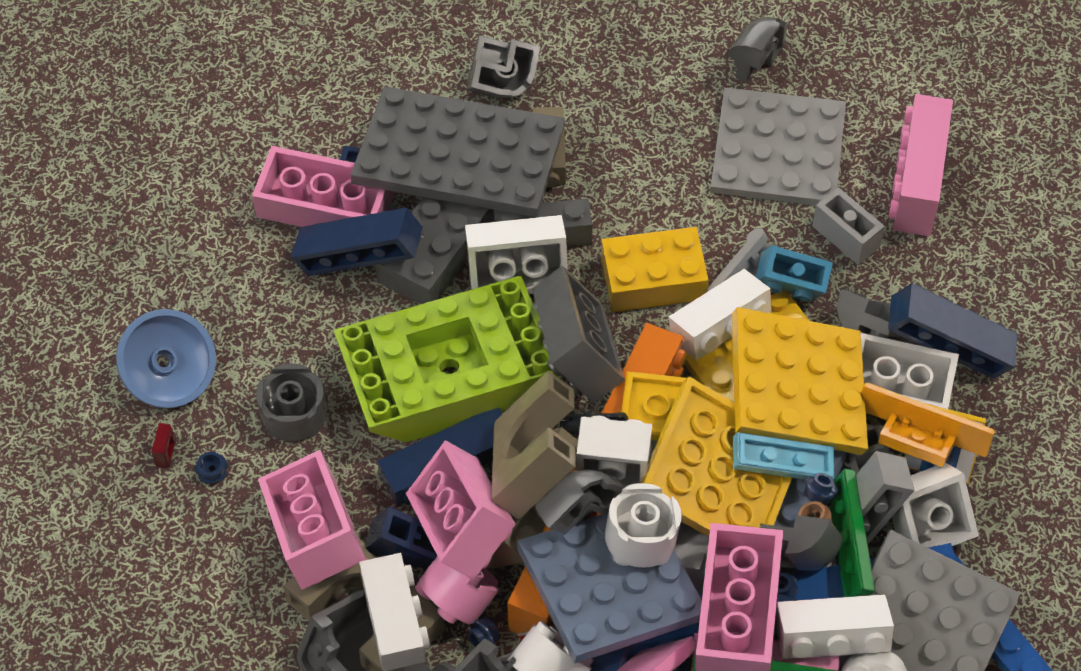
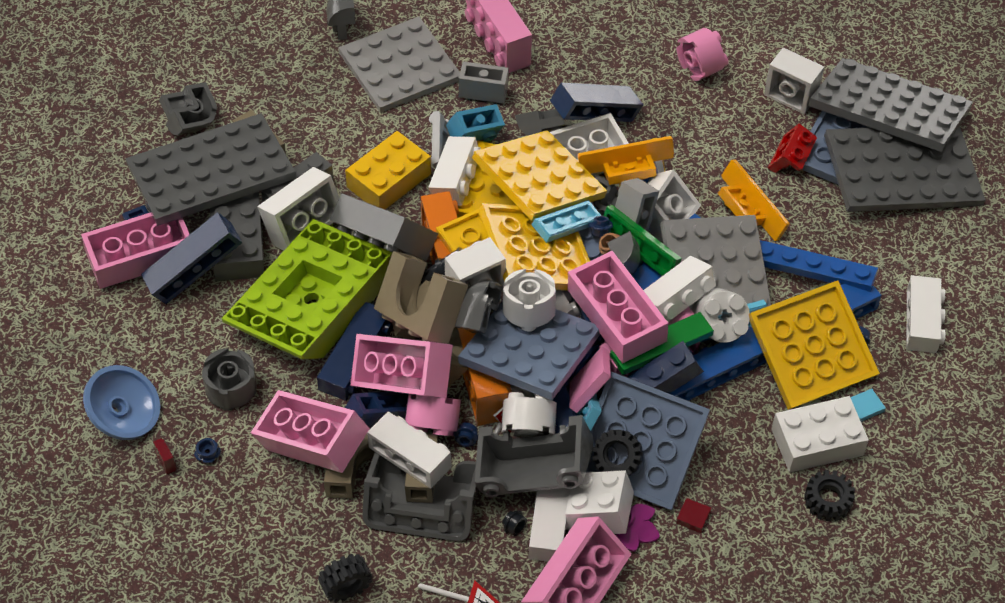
camera: 40 degrees left, 5 degrees down
none -> light orange bracket [718,159,789,241]

